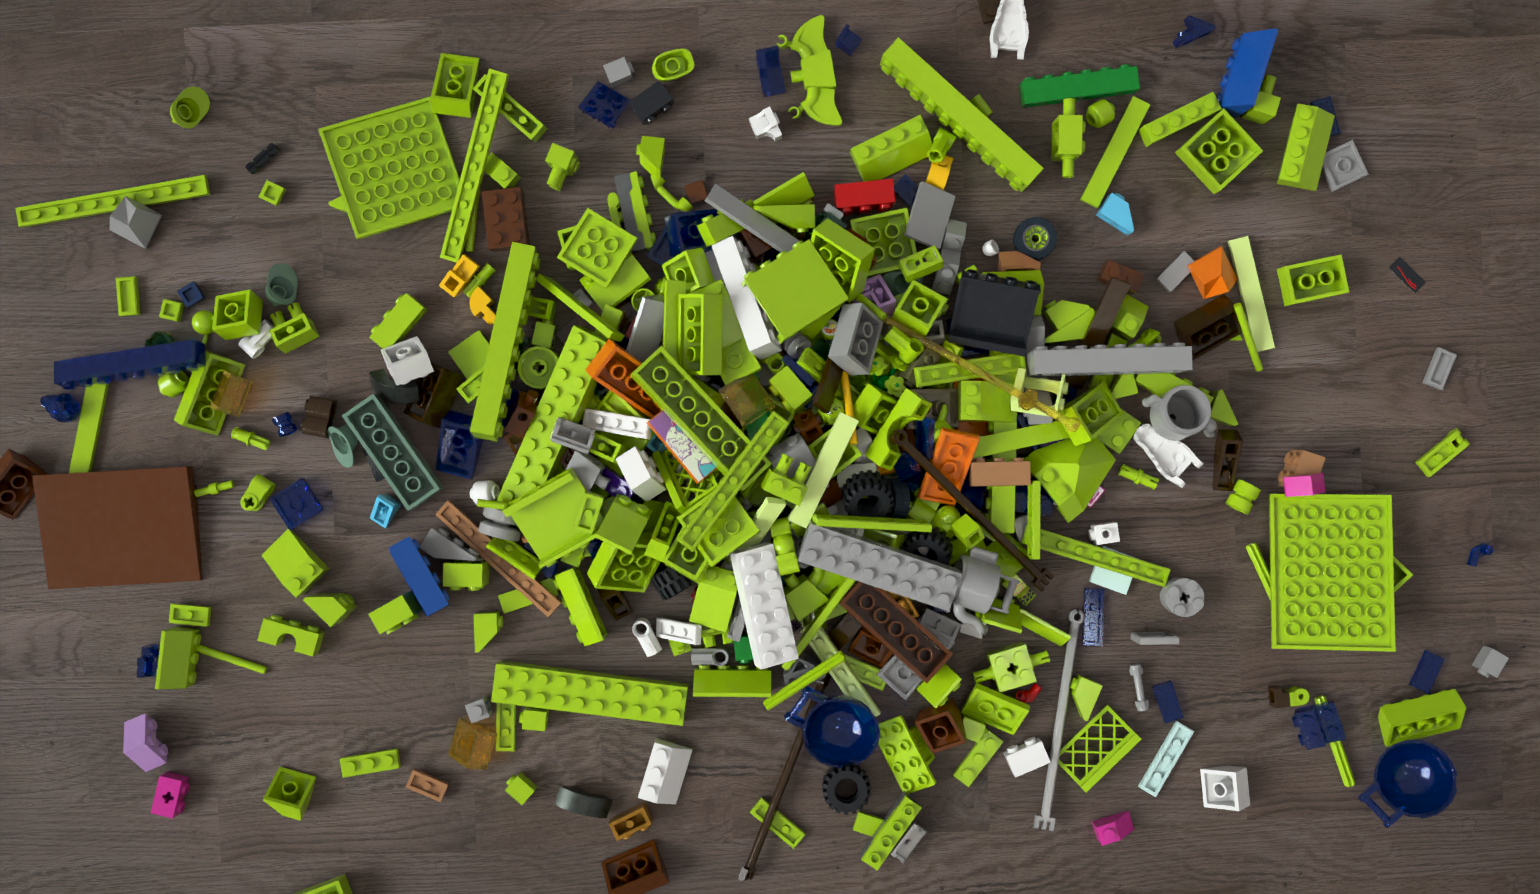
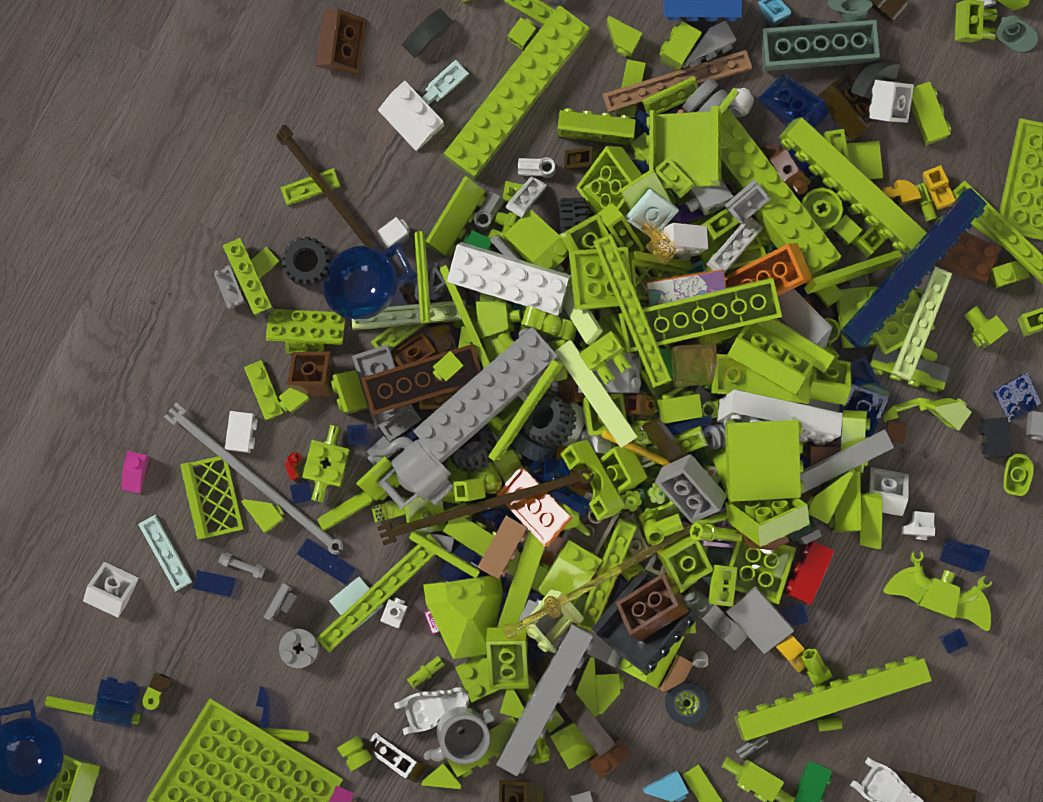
camera: 120 degrees right, 5 degrees down
pearl gold brick [609,802,654,841] -> none
lime slope [850,115,932,182] -> none
lime plate [961,683,1030,735] -> none
none -> clear blue slope [256,686,271,728]
none -> light grey tile [280,593,297,613]
none -> clear blue tile [290,481,312,504]
none -> clear blue brick [347,424,369,446]
none -> white brick [378,217,410,252]
none -> light aqua hinge [422,60,469,105]
none -> lime brick [433,351,463,381]
none -> reddish brown brick [616,573,689,641]
none -> light aqua tile [625,189,679,239]
none -> clear yellow bracket [641,223,677,265]
none -> lime pin [690,523,742,542]
none -> light grey piece [736,735,768,759]
none -> clear blue brick [840,188,987,348]
none -> lime slope [860,493,883,549]
none -> white slope [866,467,909,516]
none -> yellowish green tile [892,266,952,381]

